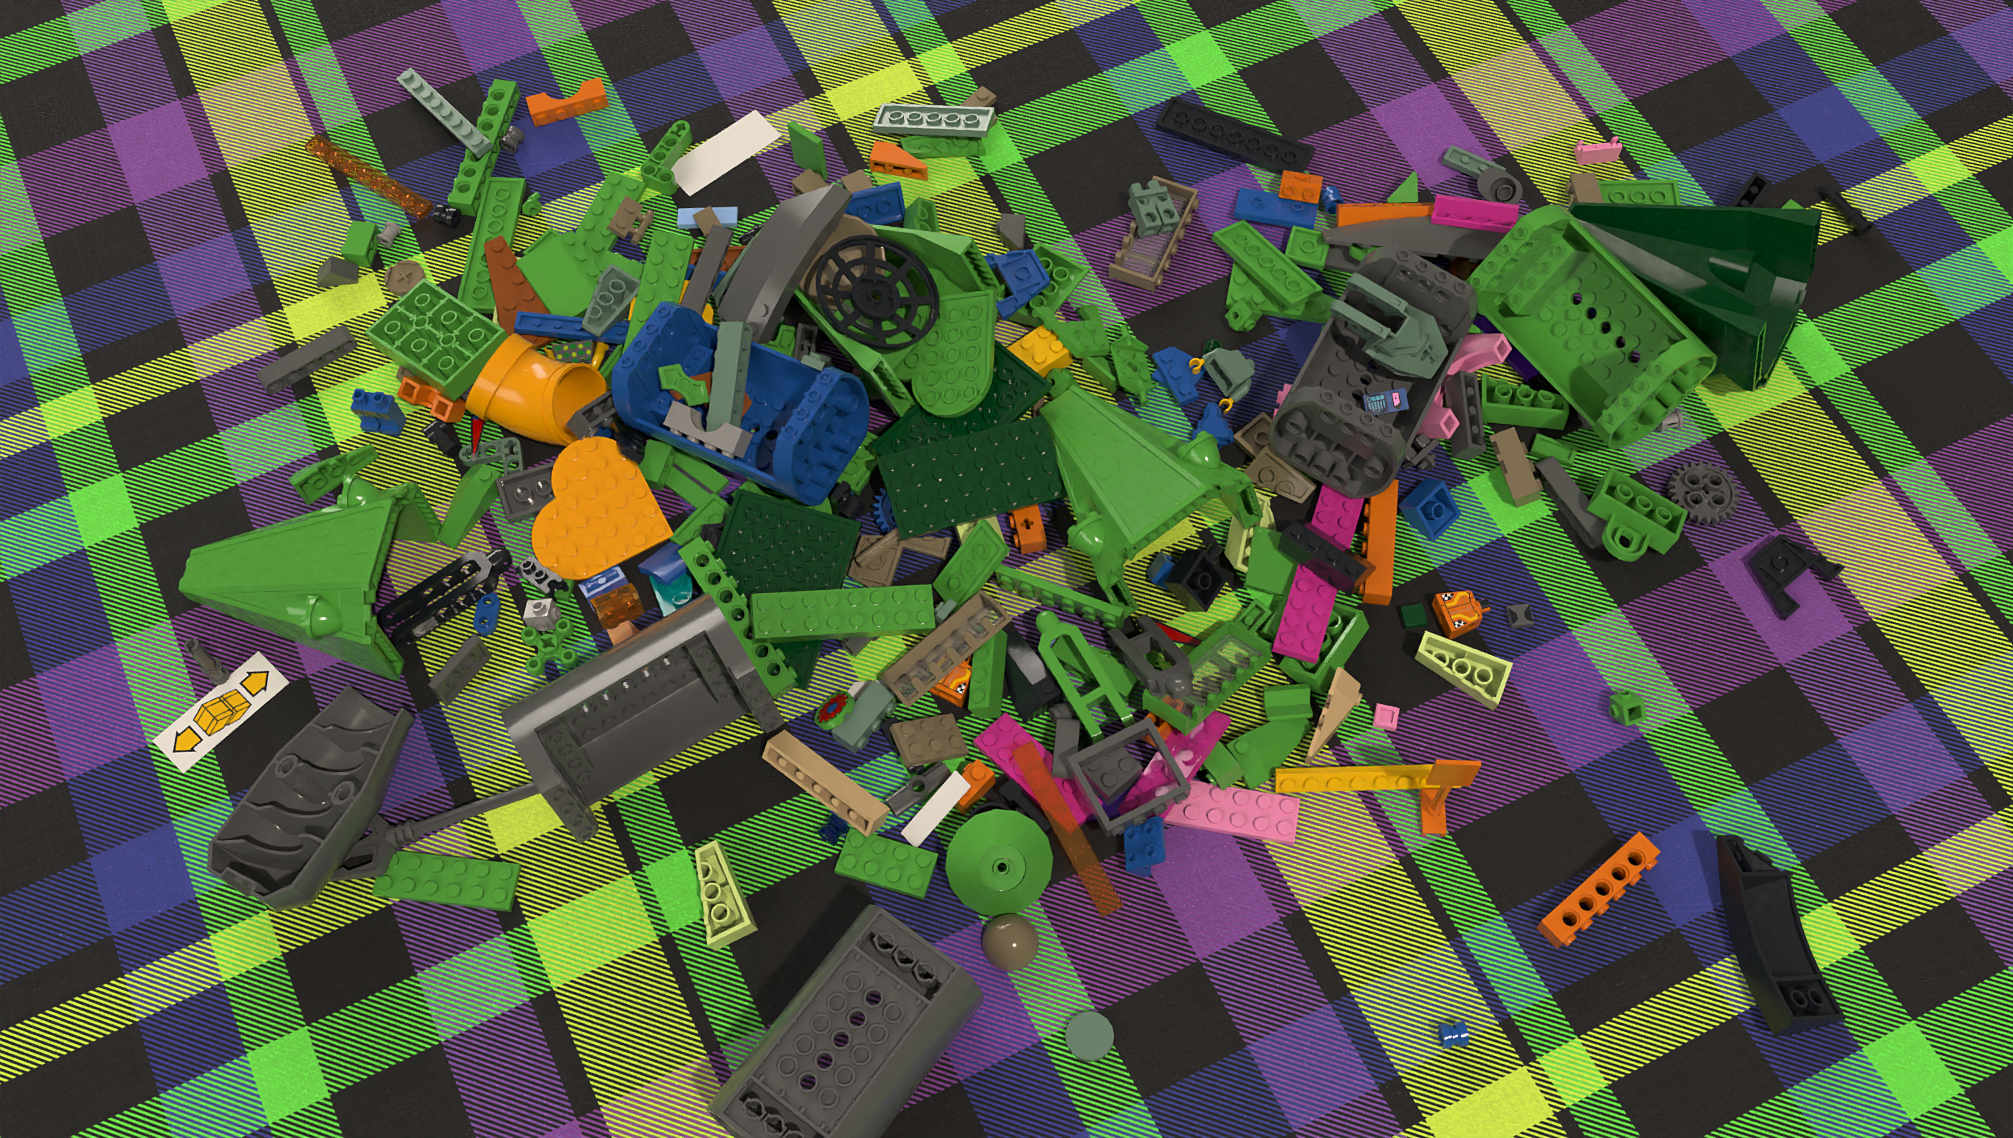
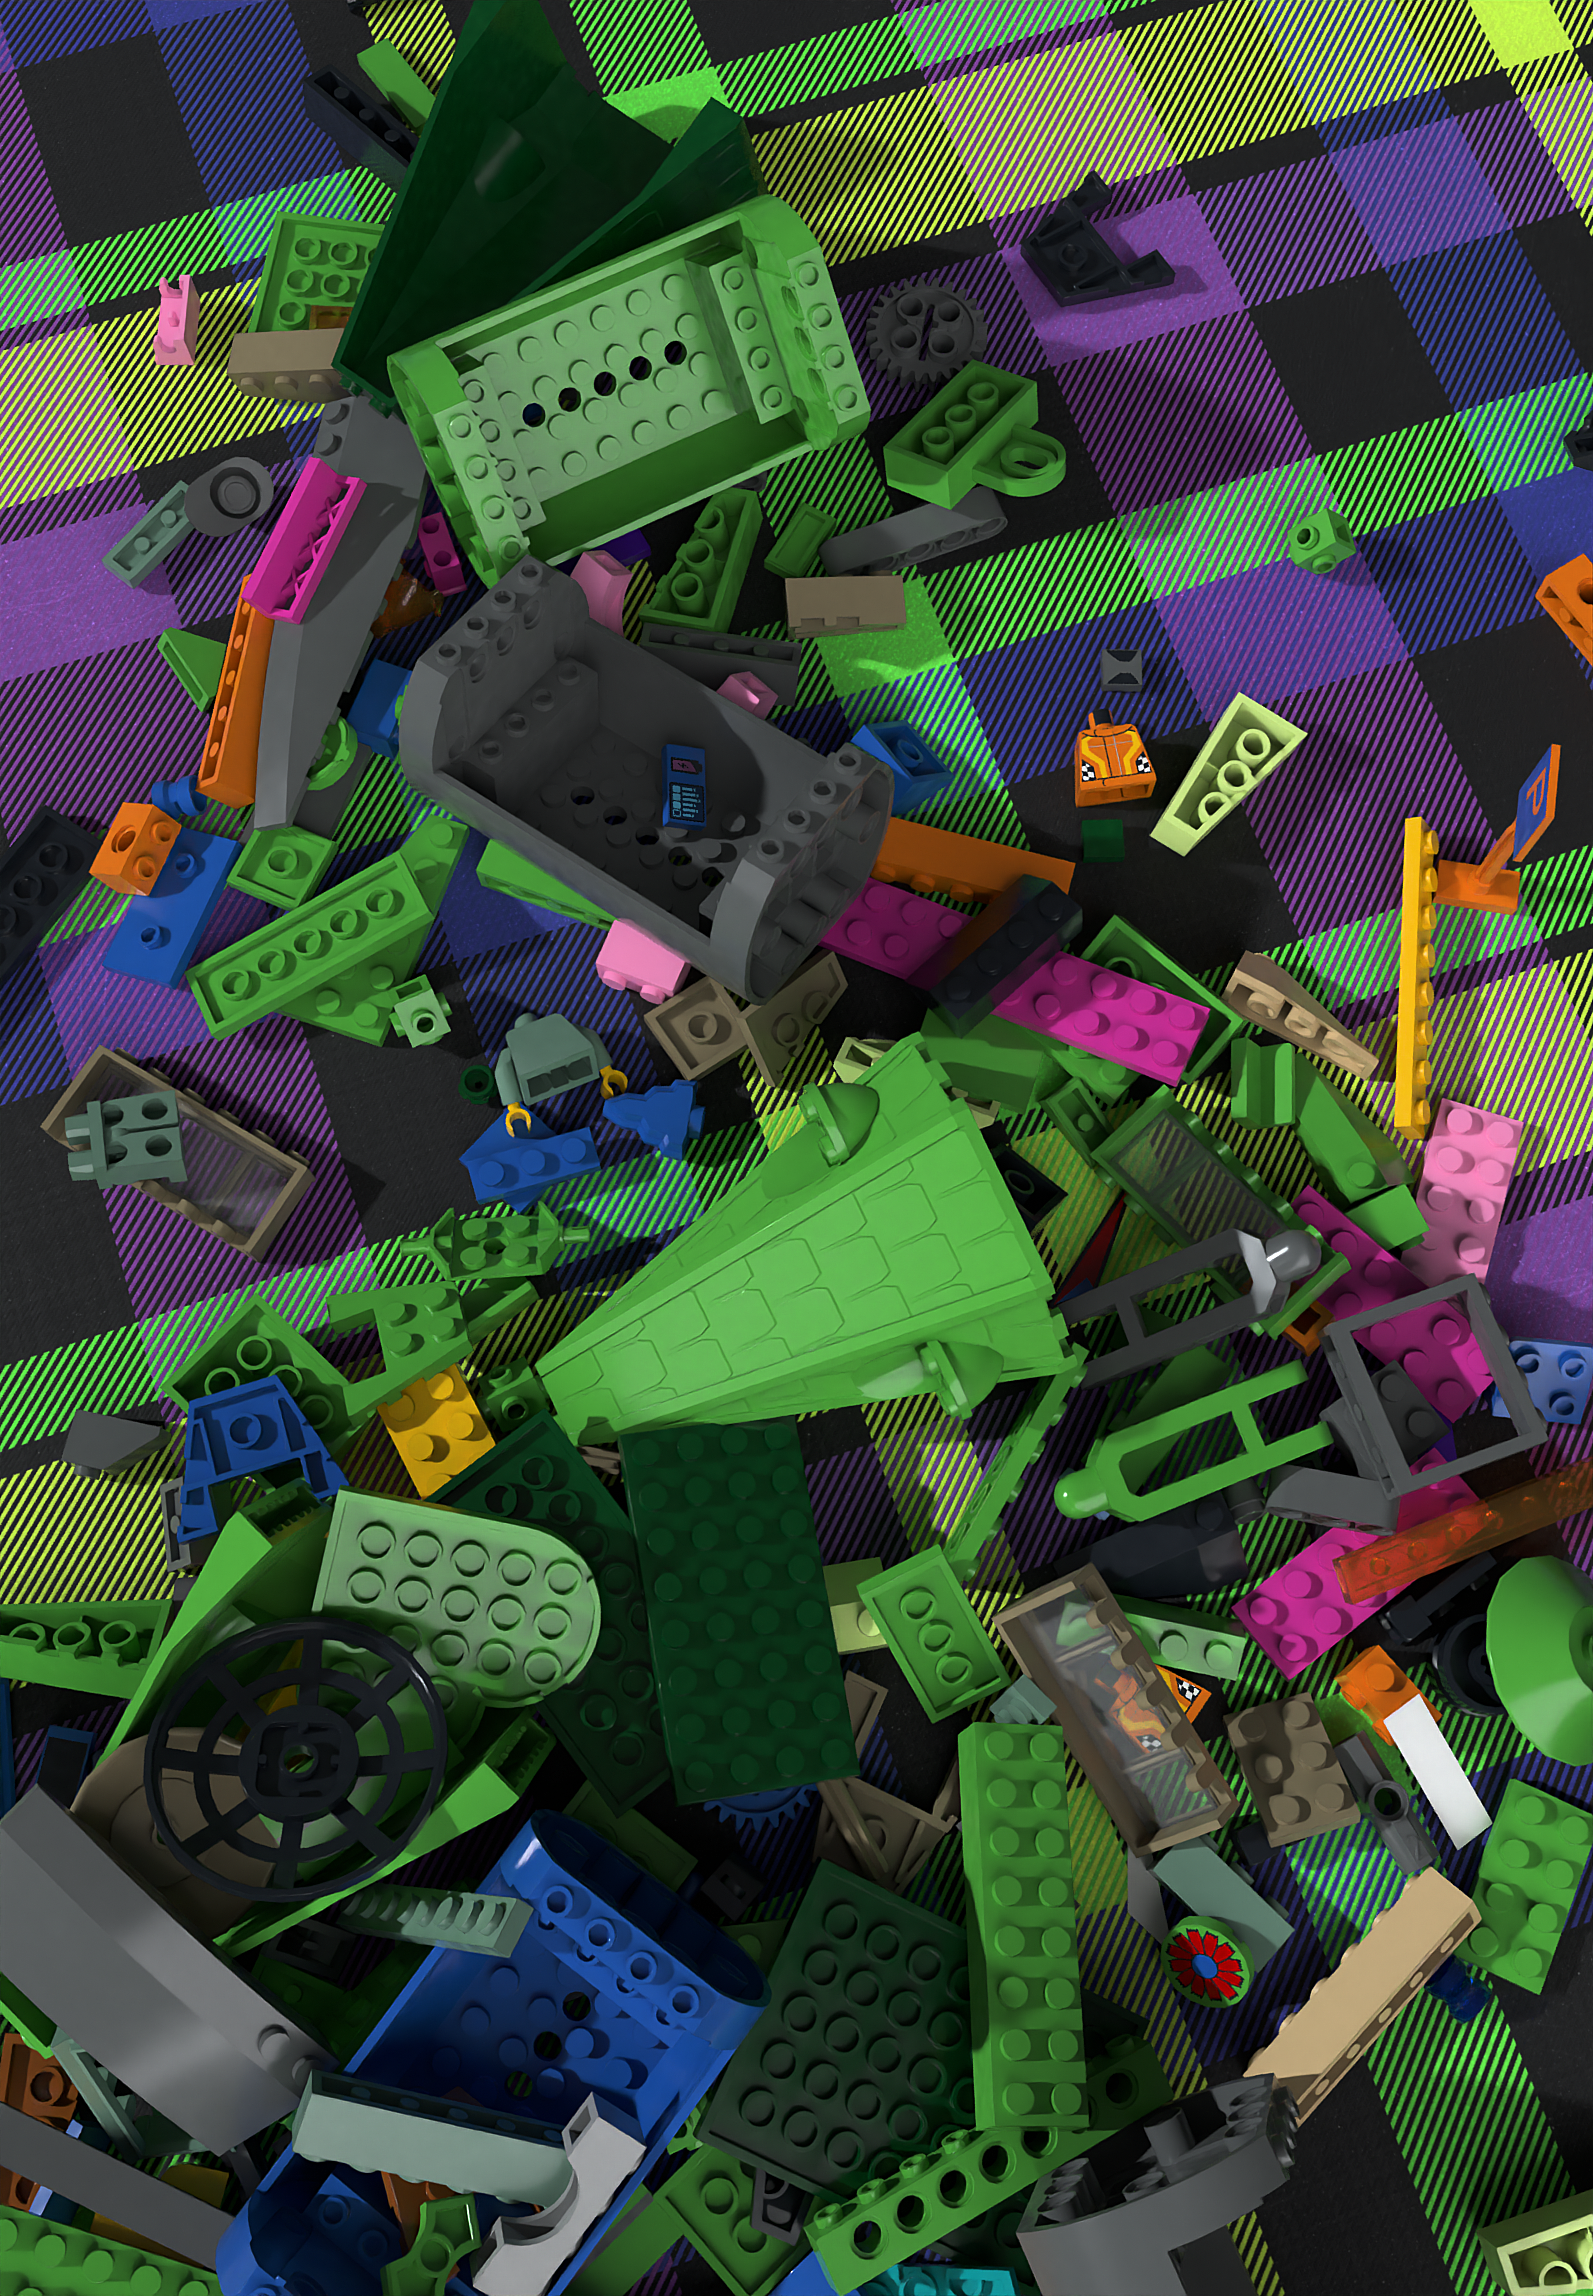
camera: 85 degrees left, 10 degrees up
orange brick [1009,505,1047,555] -> none
sand green connector [1329,273,1448,379] -> none
bright pink tile [1372,703,1400,732] -> none

